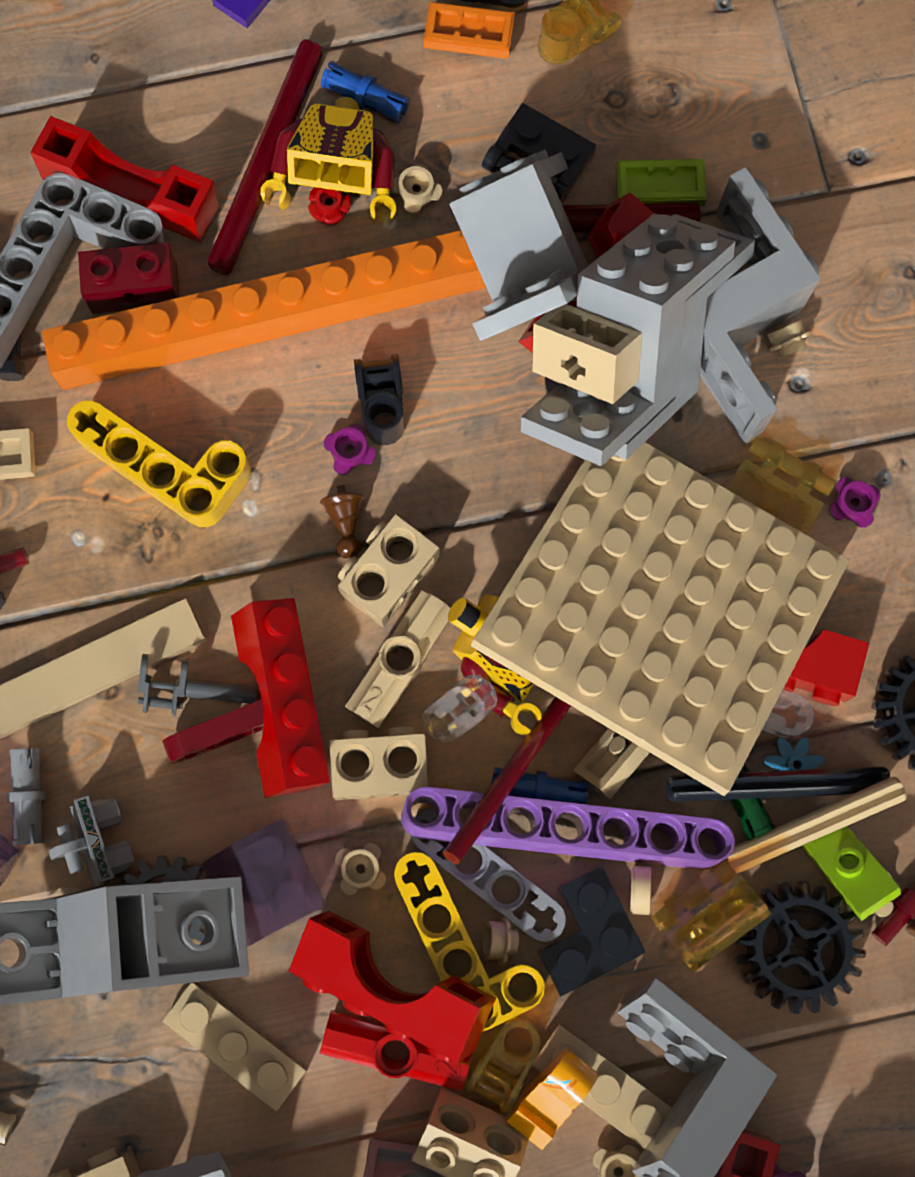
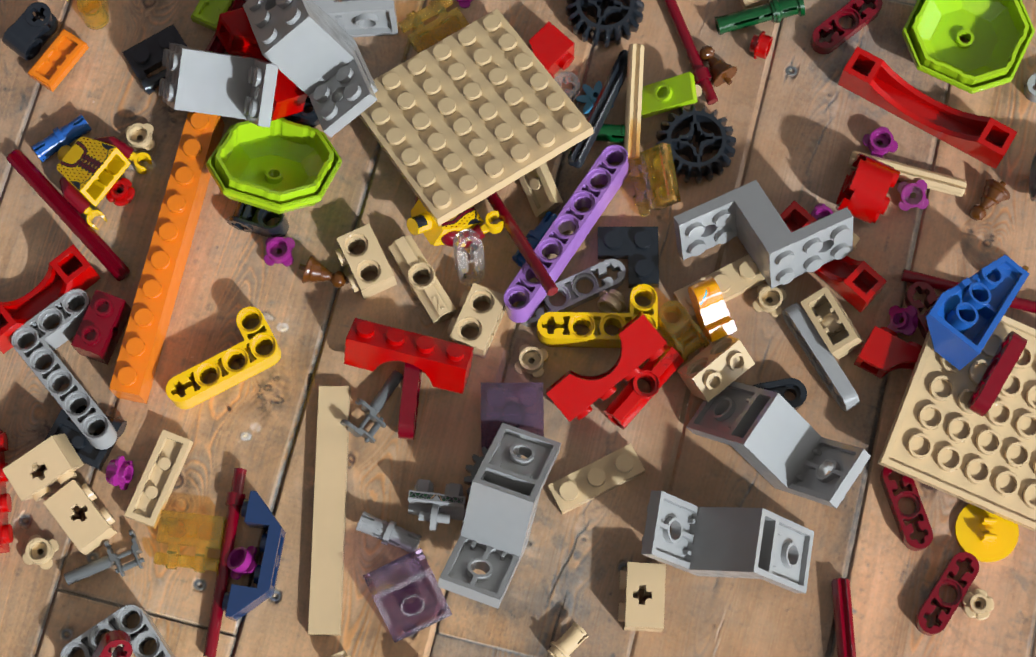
camera: 60 degrees left, 5 degrees down
tan brick [533,304,642,404] -> none
tan tile [630,866,651,915] -> none
none -> lime rock [206,118,342,214]

